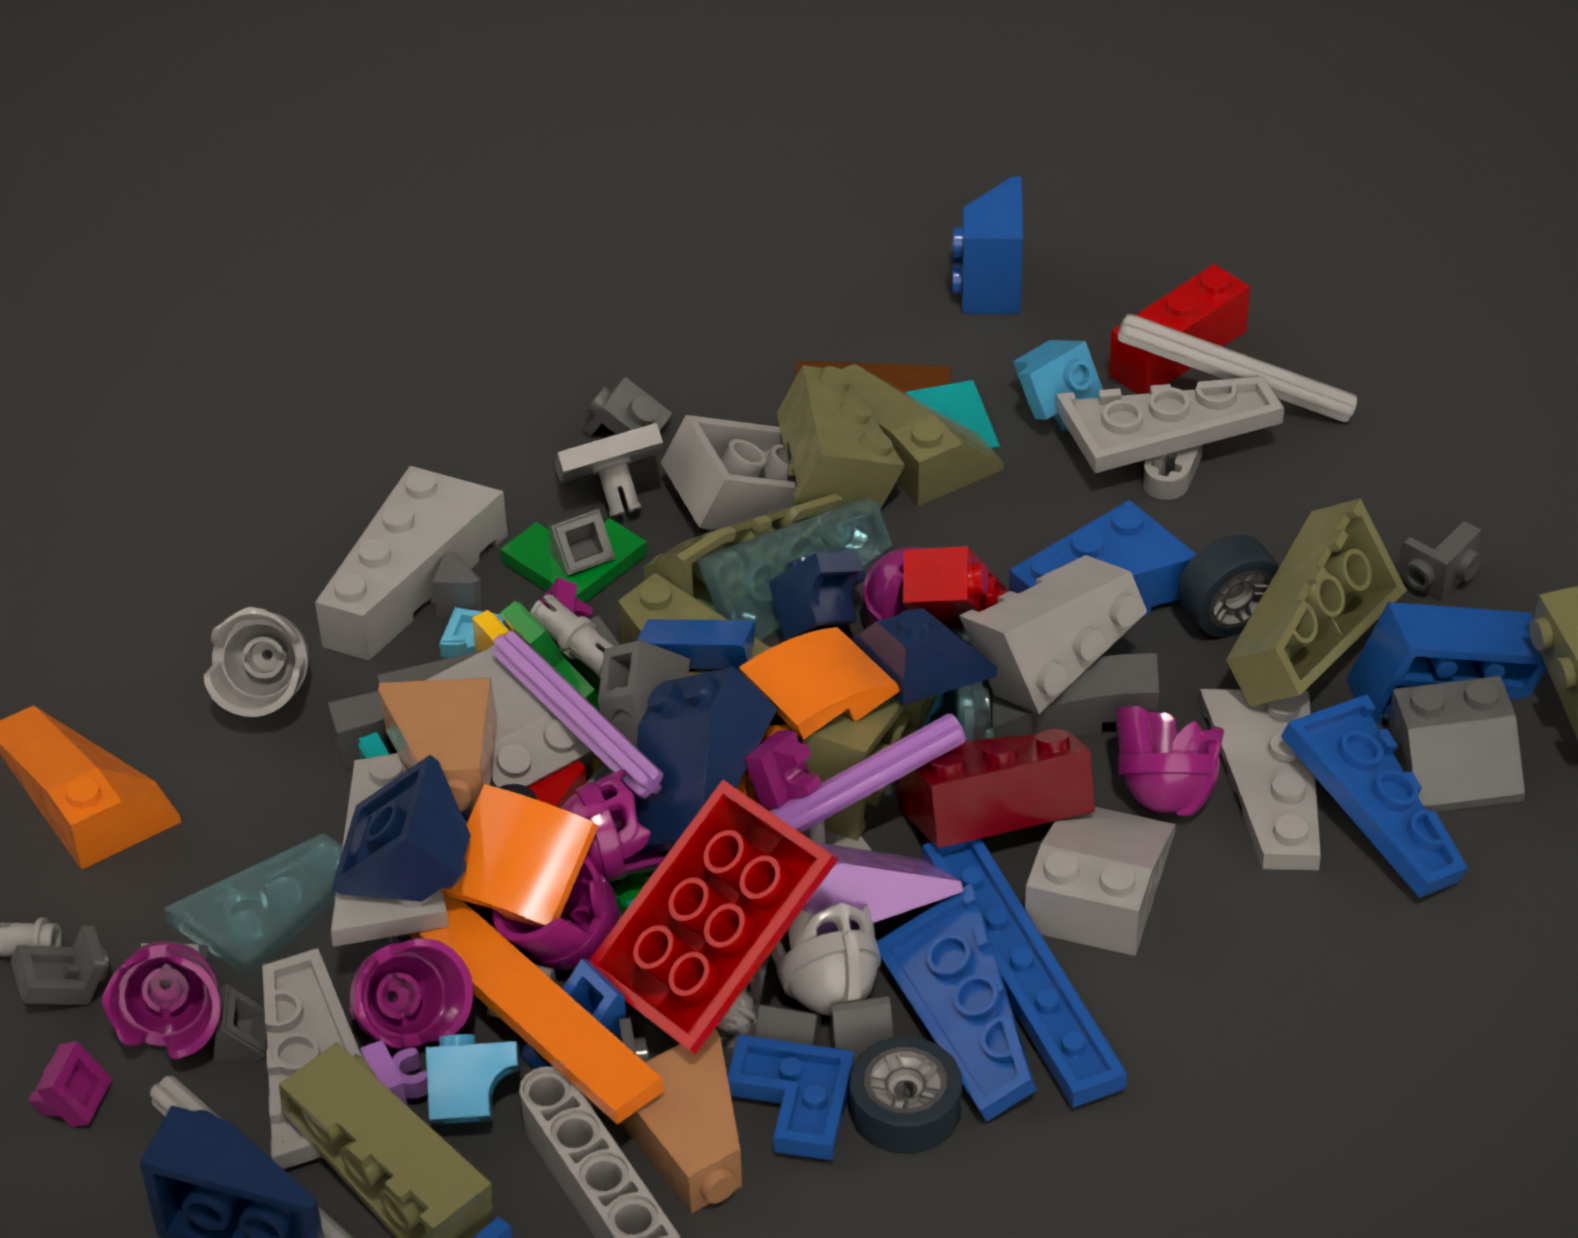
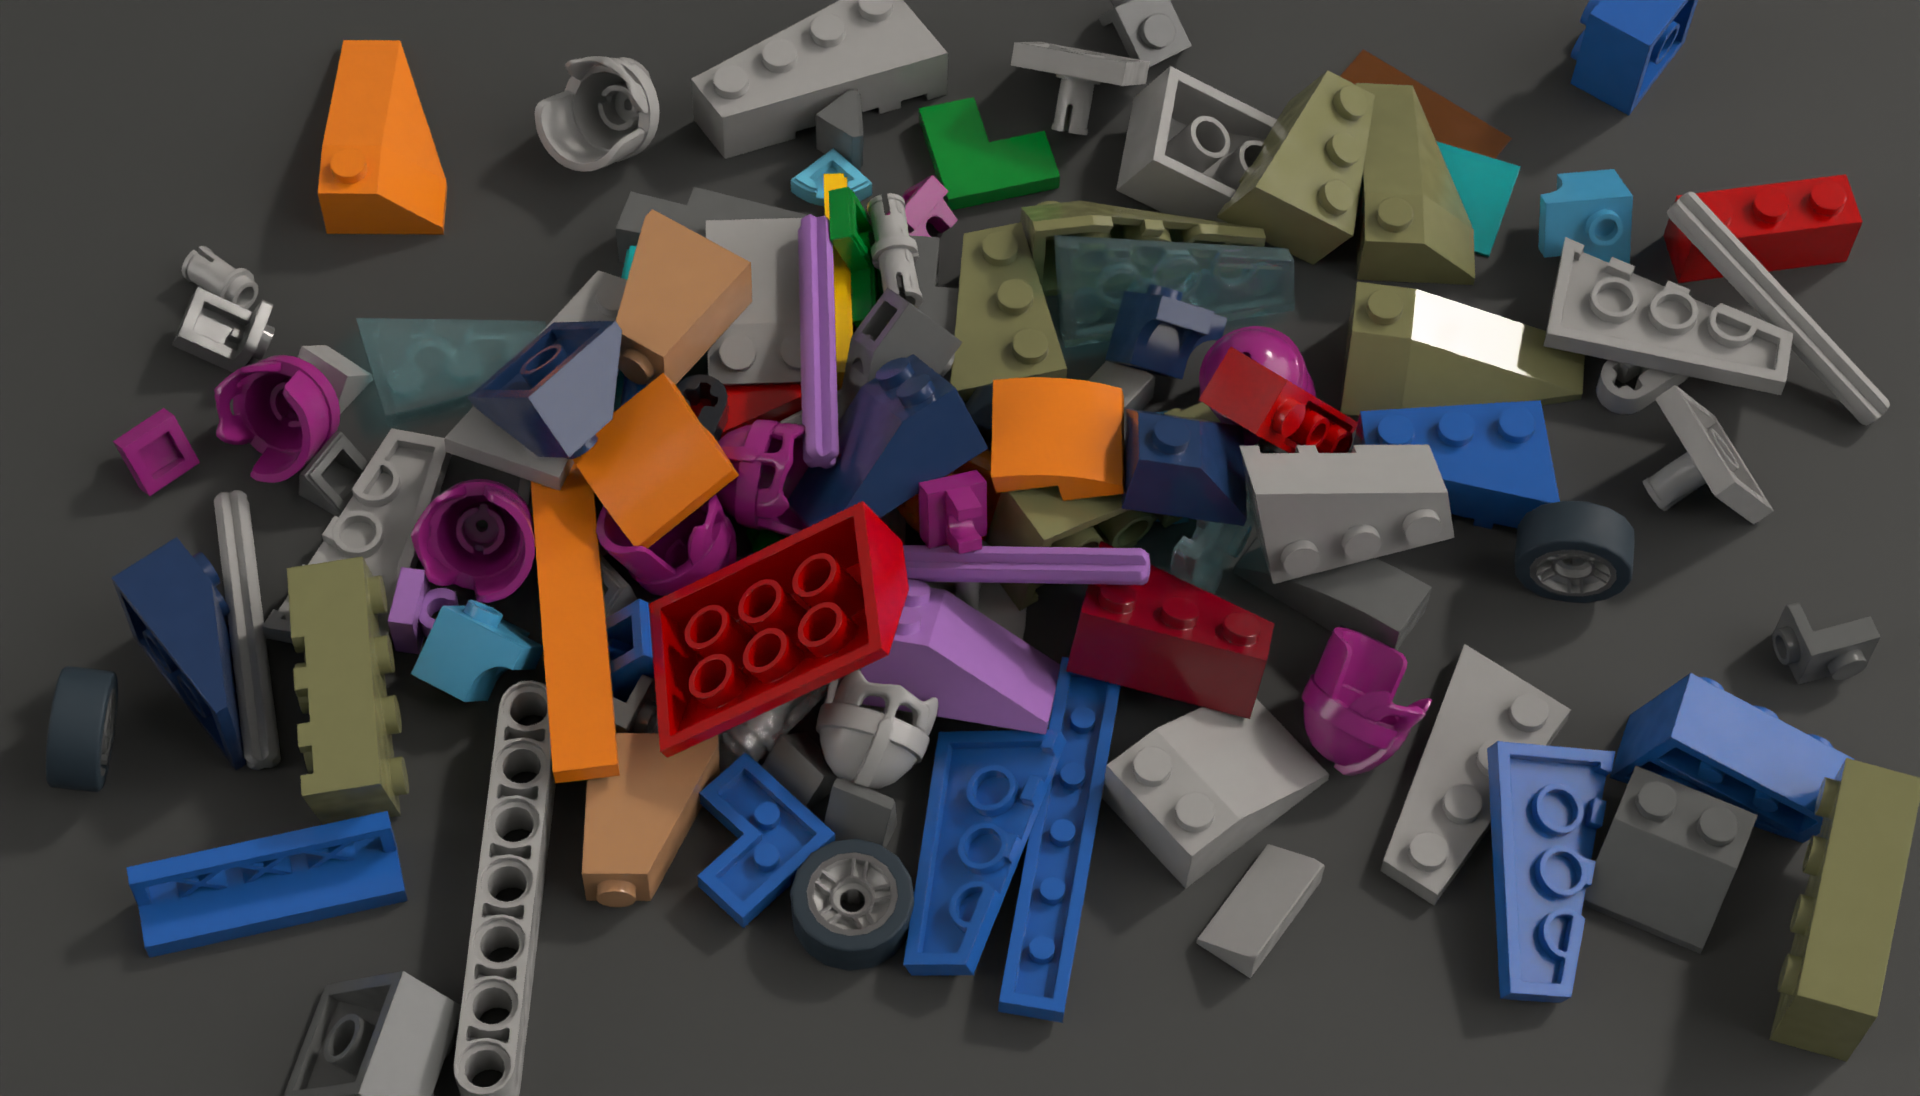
camera: 30 degrees right, 15 degrees up
dark grey slope [549,509,615,575] -> none
blue slope [637,619,756,669] -> none
olive wedge [1226,498,1407,706] -> none
none -> light grey slope [1196,844,1325,978]
none -> olive wedge [1340,282,1585,422]
none -> light grey tile [1643,385,1774,524]

